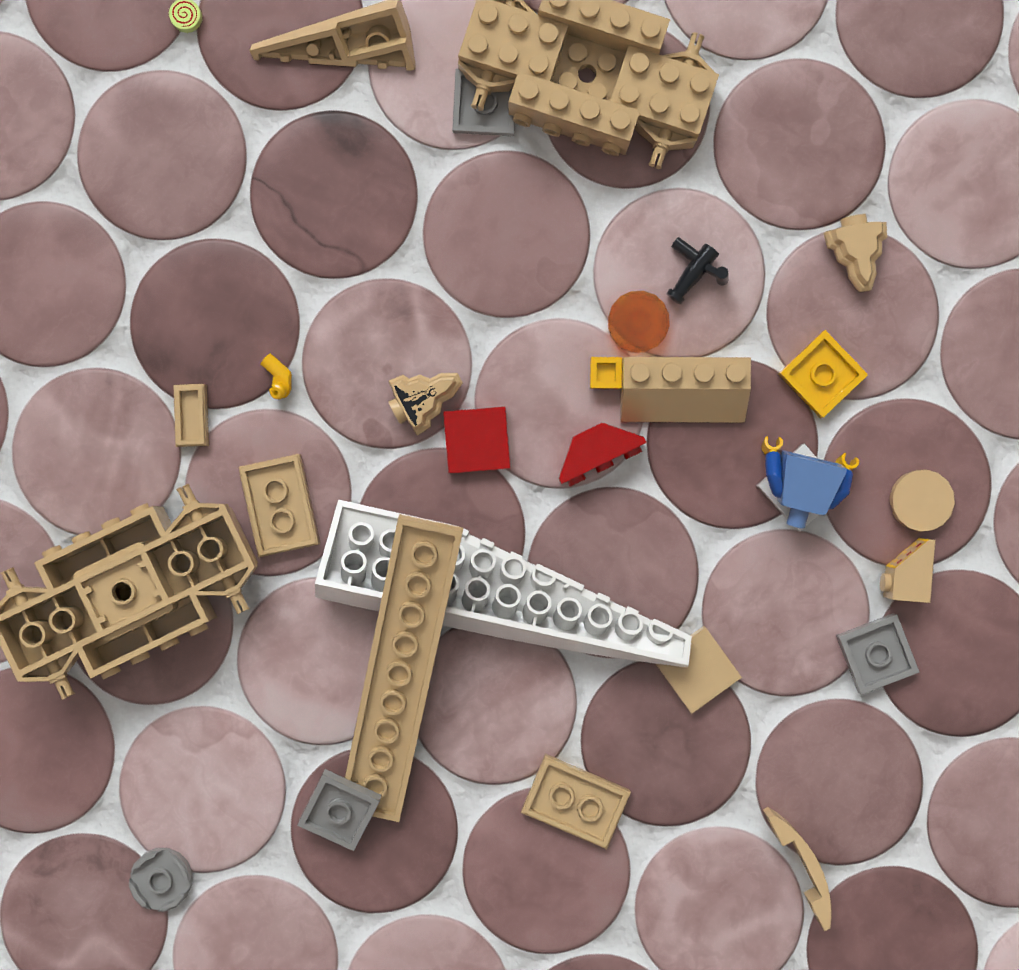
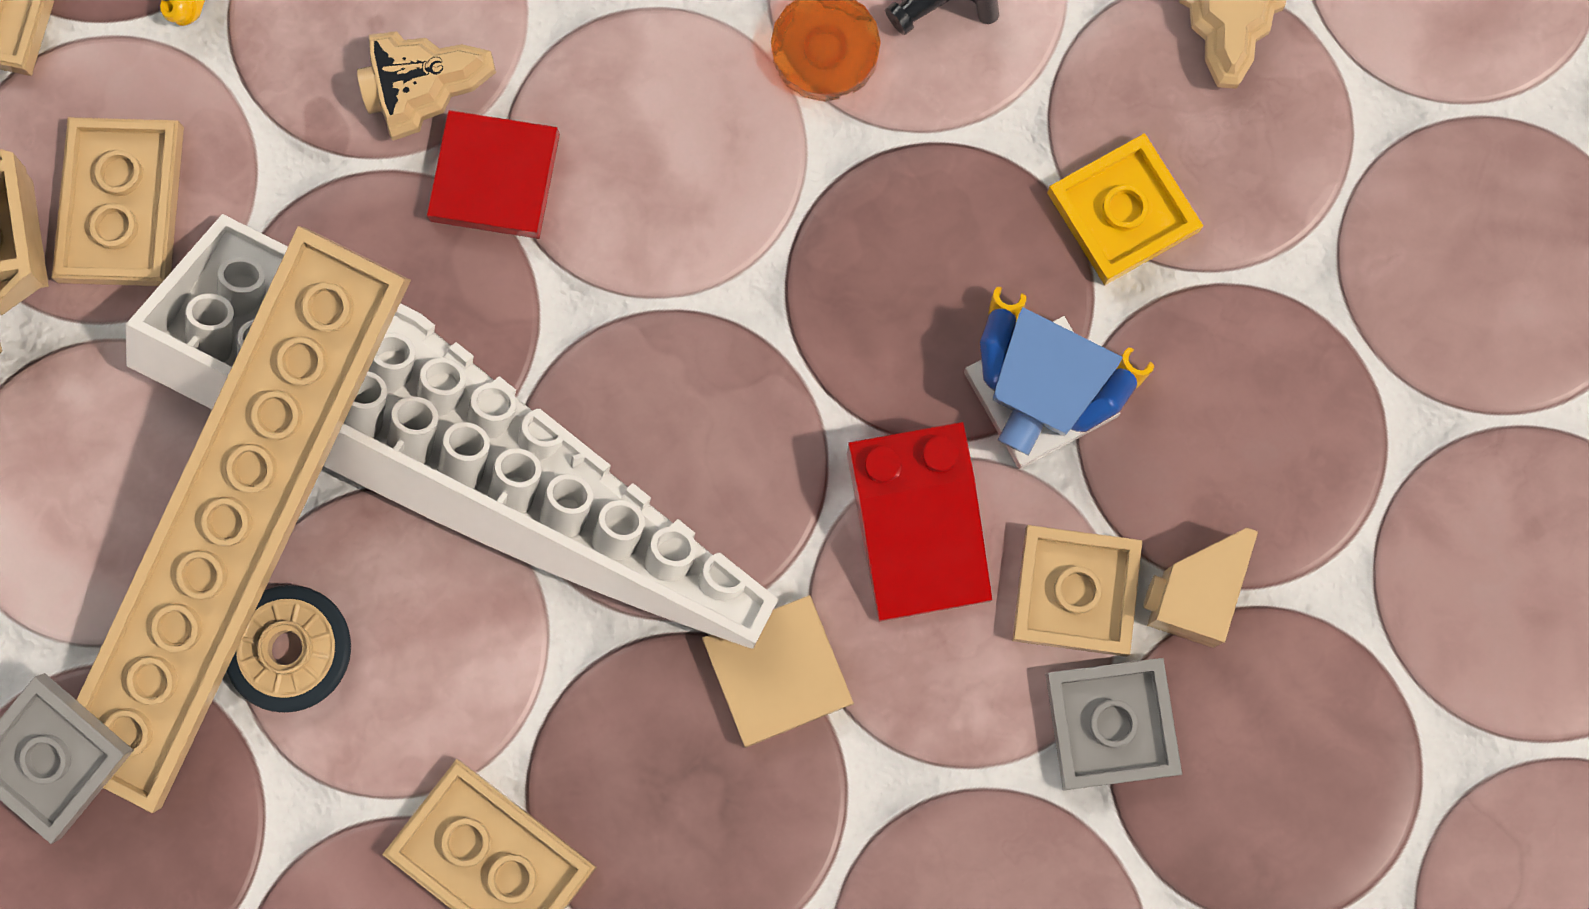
camera: 10 degrees right, 10 degrees down
red slope [558,423,647,487] -> none
yellow plate [590,357,622,389] -> none
tan slope [620,357,751,423] -> none
tan tile [889,470,955,532] -> none
none -> tan wheel [226,585,351,713]
none -> red slope [847,422,992,622]
none -> tan tile [1012,525,1142,657]

